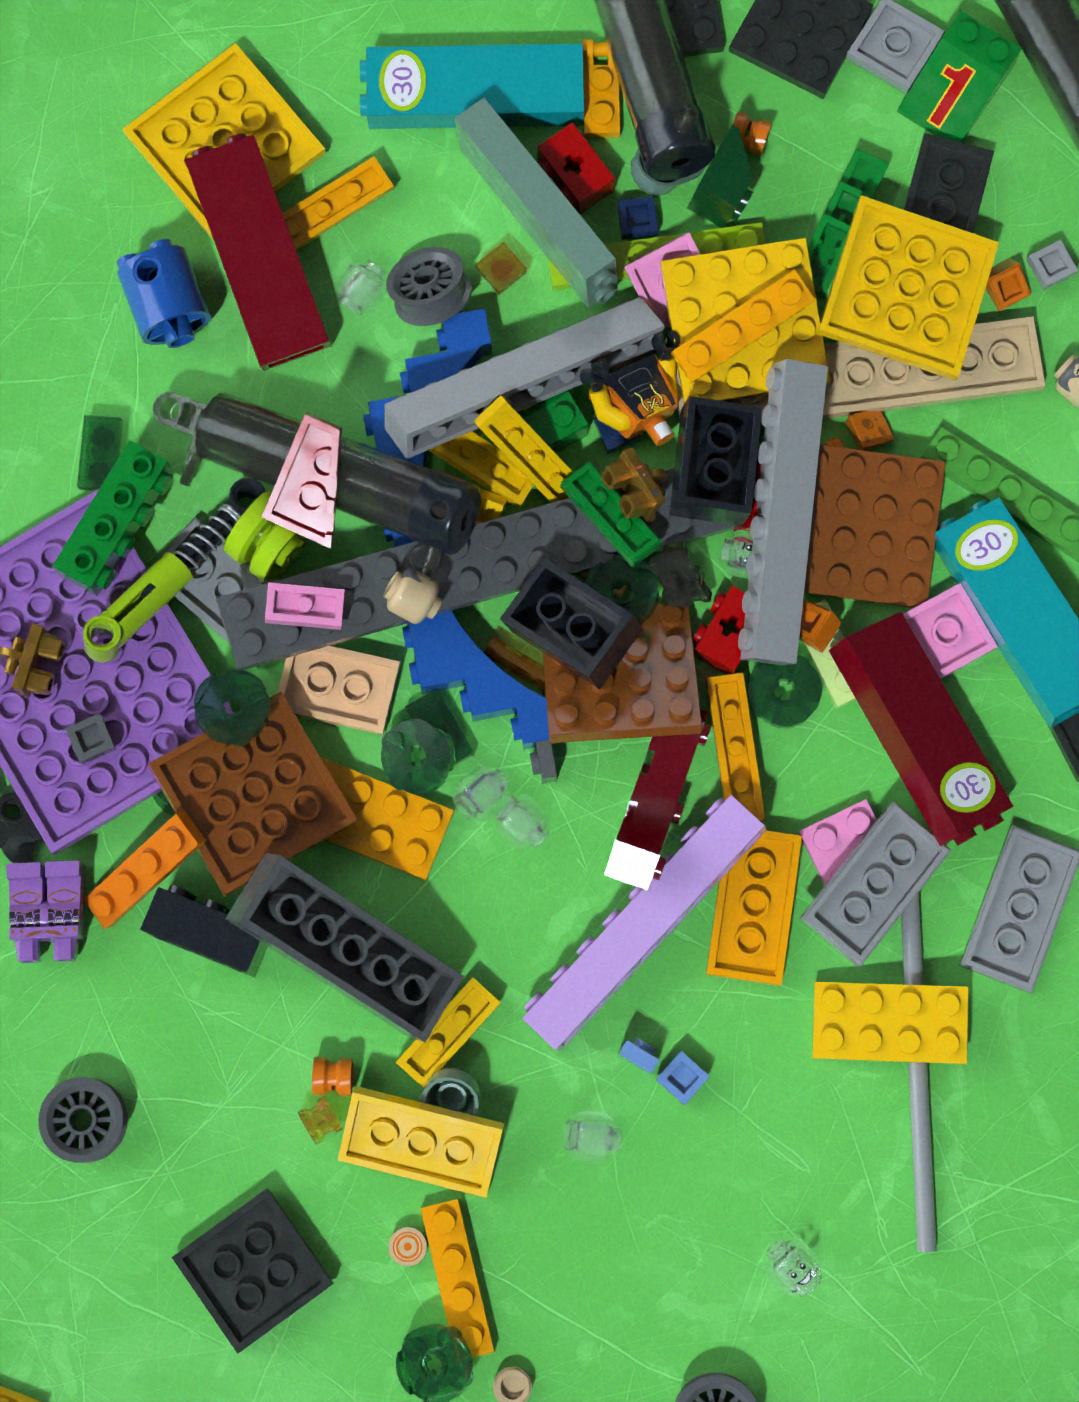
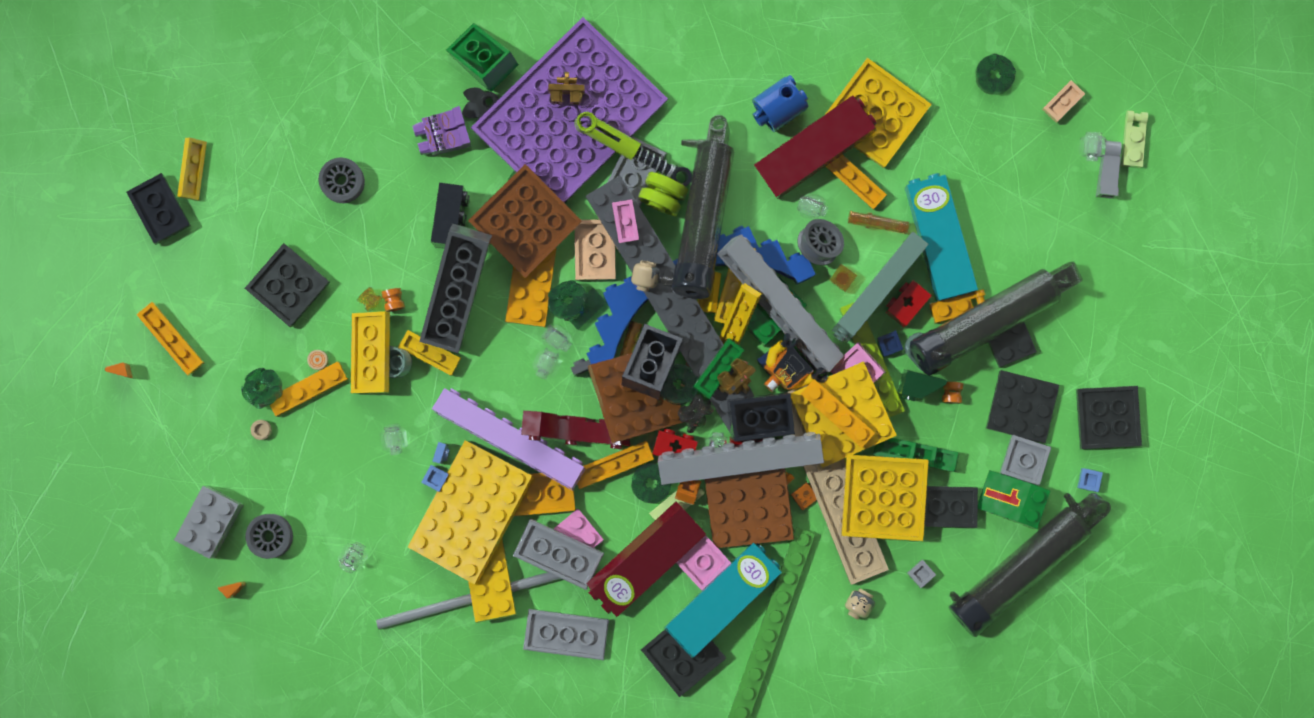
camera: 75 degrees right, 5 degrees up
green brick [52,440,173,596] -> none
dark grey plate [65,713,117,765] -> none
clear green plate [77,415,123,491] -> none
orange plate [83,810,207,930] -> none
clear green plate [194,669,271,746] -> none
wing [262,412,342,548] -> none
orange slope [986,259,1031,311] -> none
none -> yellow plate [408,440,534,585]
none -> clear orange pin [848,211,909,234]

